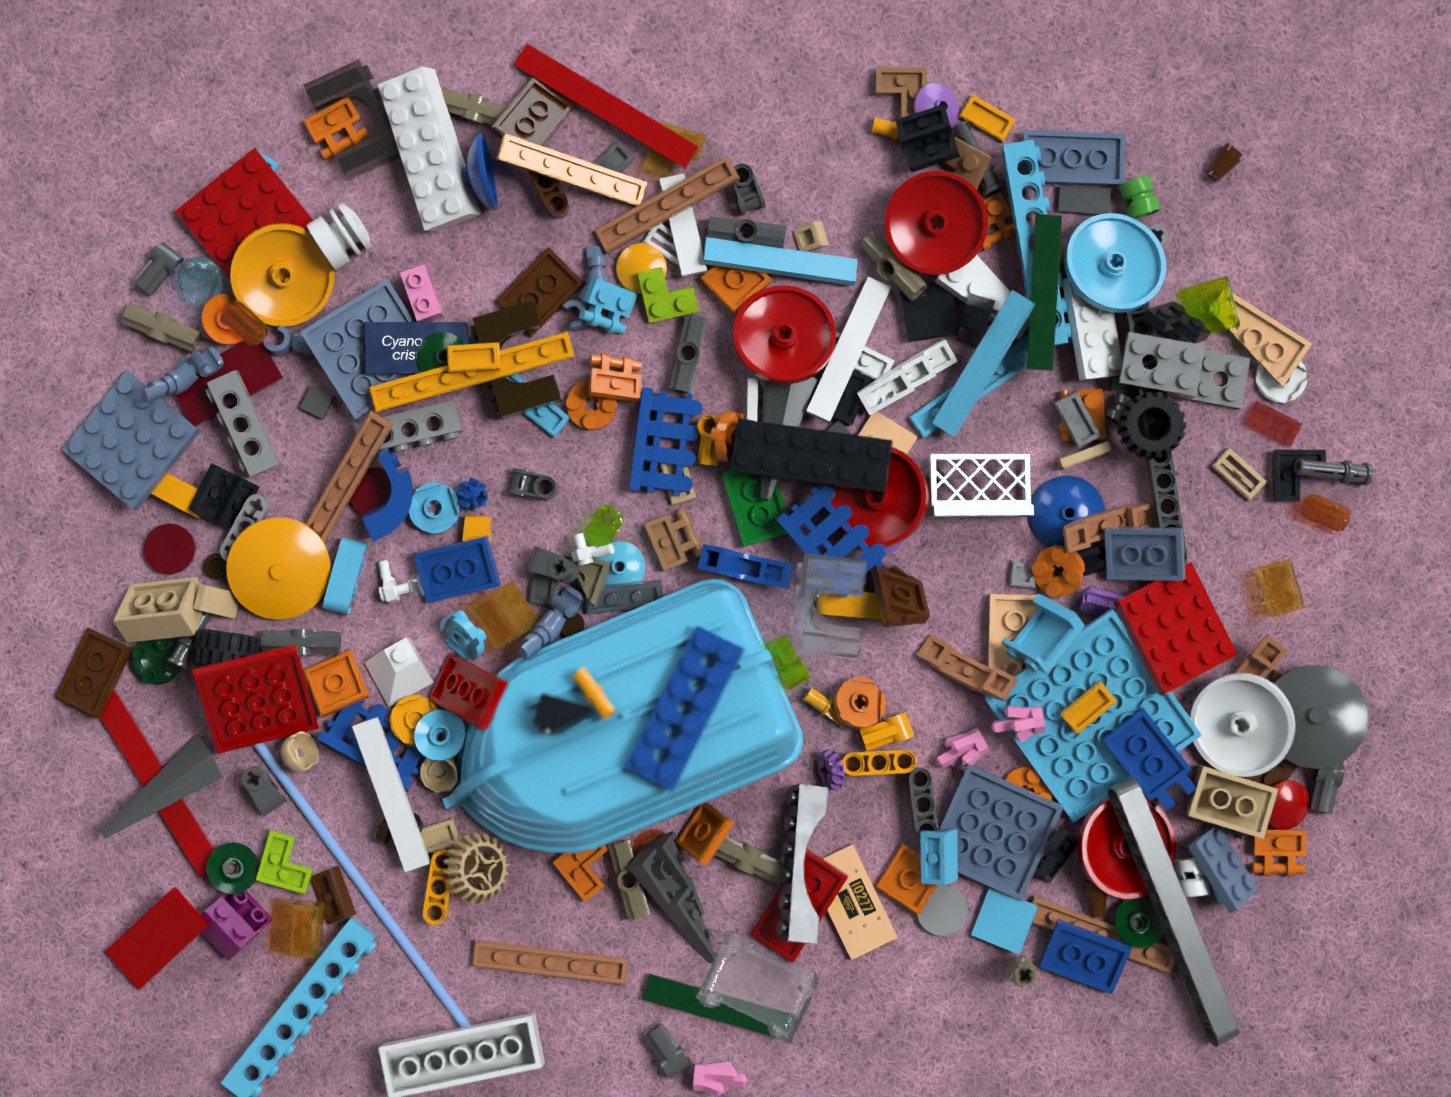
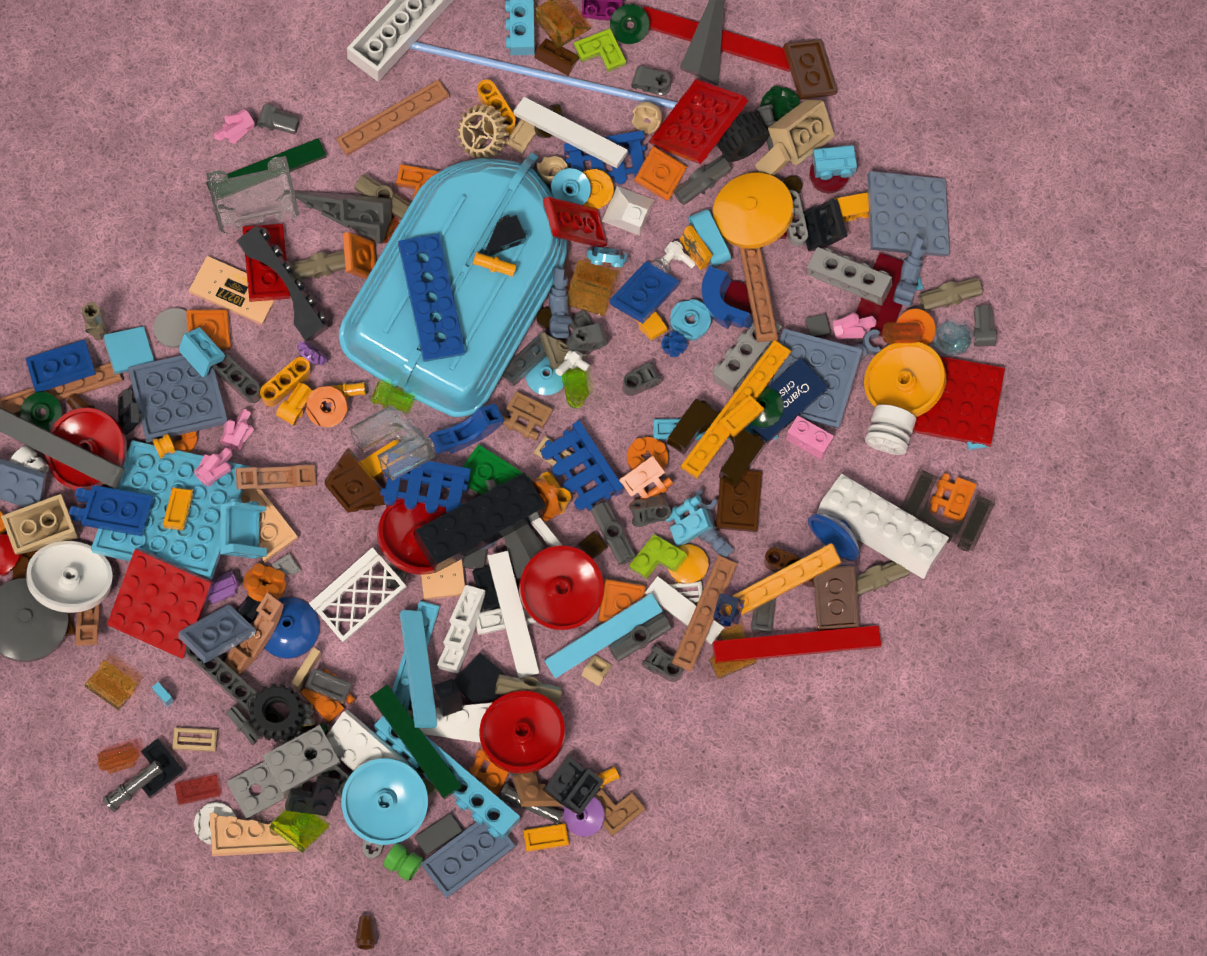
camera: 135 degrees right, 15 degrees down
none -> light orange wheel [152,433,176,459]
none -> medium azure tile [152,682,174,707]
none -> dark grey axle [227,706,262,745]
none -> dark brown tile [578,532,607,559]
none -> dark grey piece [629,495,671,527]
none -> light orange tile [680,225,712,270]
none -> clear blue brick [713,593,745,627]
none -> medium azure brick [812,145,857,180]
none -> bright pink rock [833,312,876,340]

